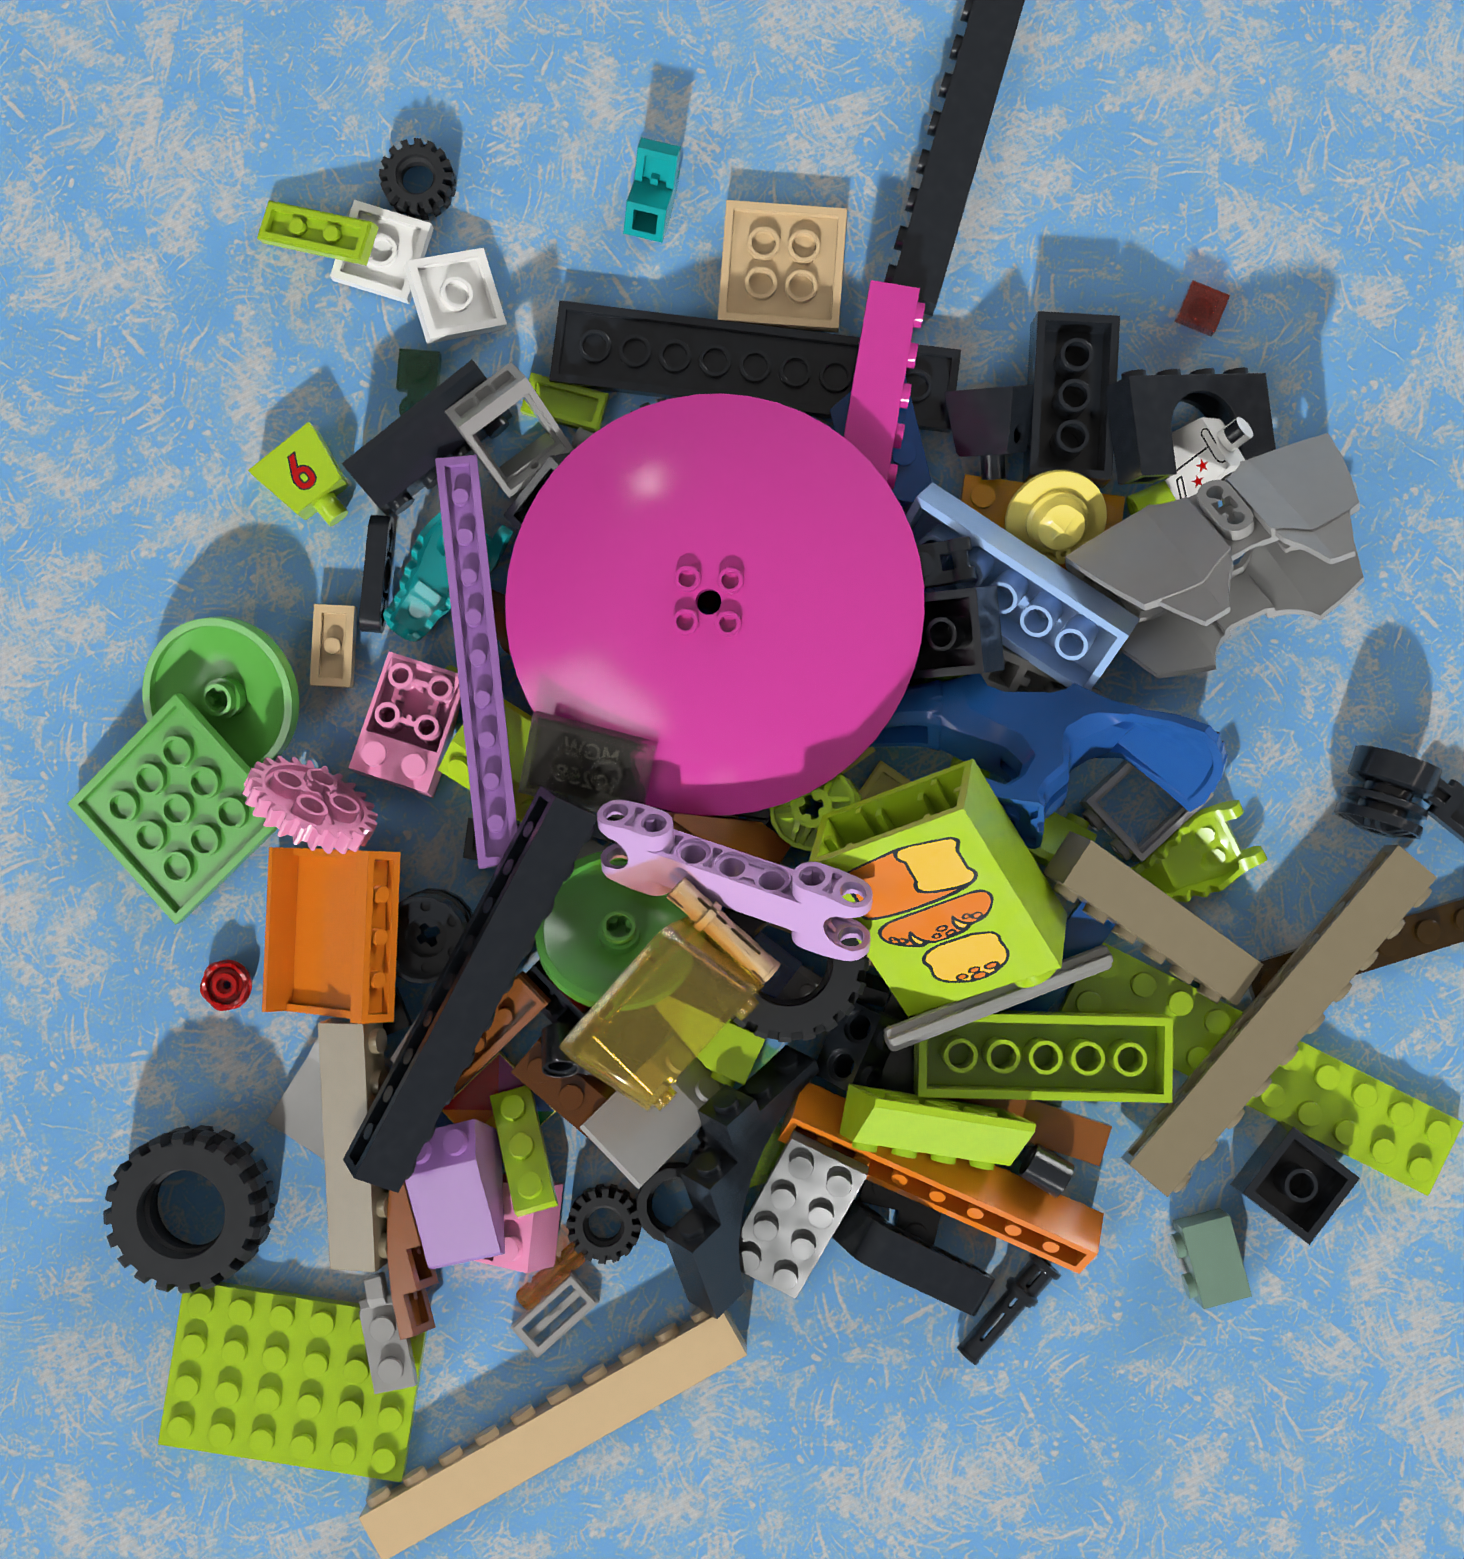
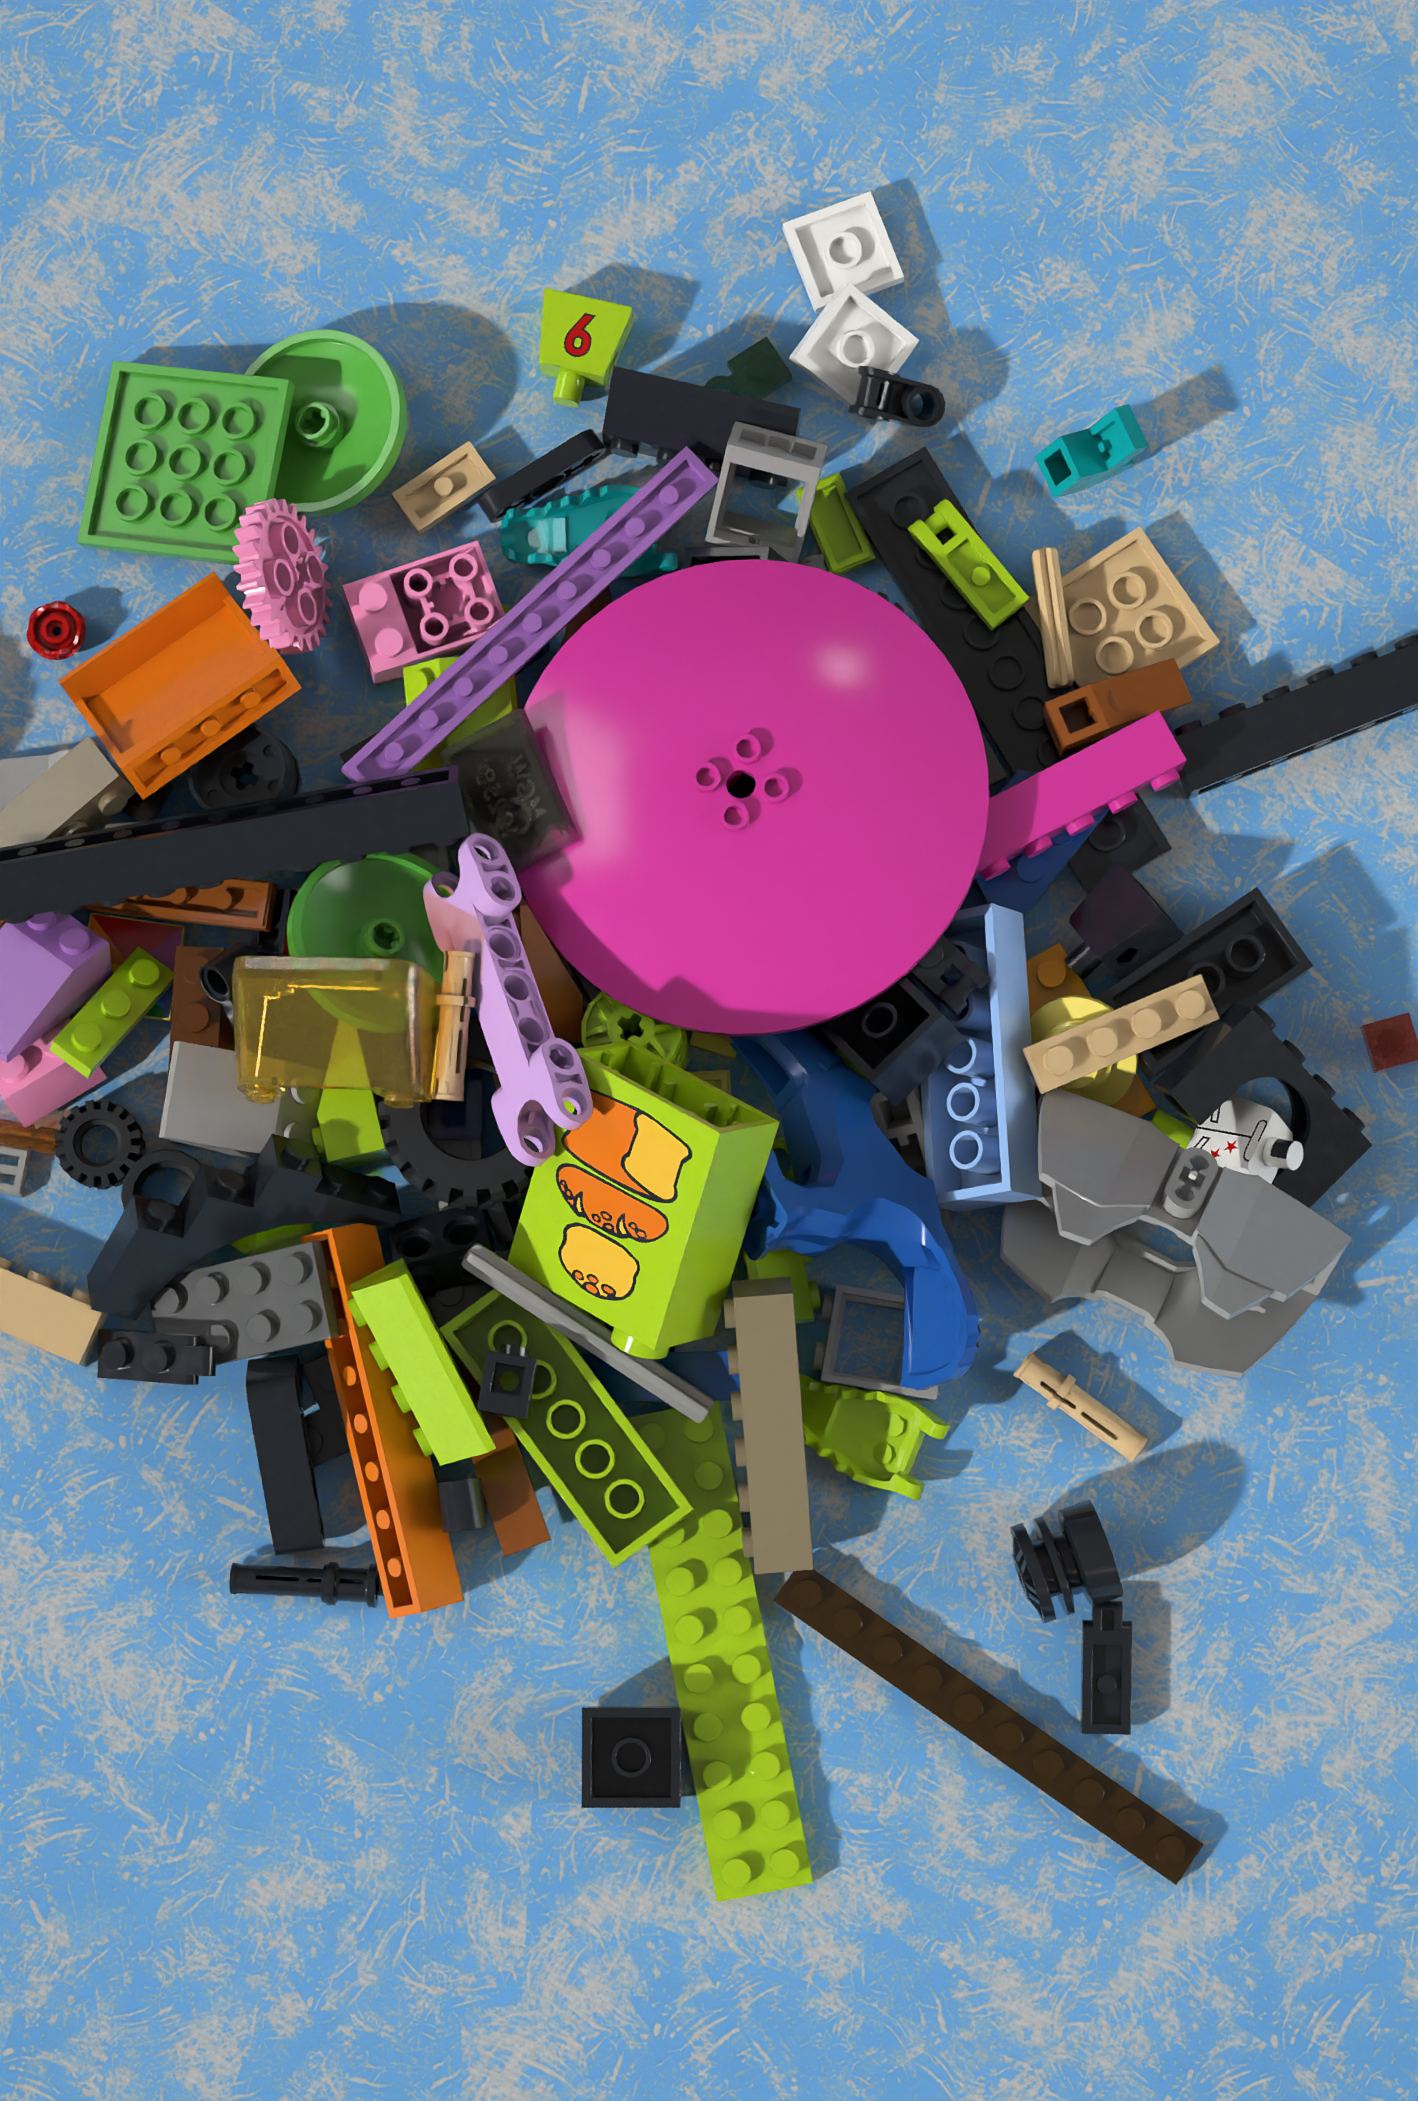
camera: 55 degrees right, 5 degrees down
lime tile [257,200,379,266] -> none
black tyre [379,138,456,220] -> none
dark tan brick [1121,845,1437,1197] -> none
sand green brick [1170,1208,1252,1309] -> none
none -> black hinge [97,1328,216,1385]
none -> black brick [477,1344,538,1420]
none -> black piece [848,365,945,427]
none -> lime plate [908,499,1029,631]
none -> tan pin [1013,1350,1149,1463]
none -> tan plate [1022,974,1220,1094]
none -> tan axle [1031,547,1074,688]
none -> dark orange slope [1042,658,1193,757]

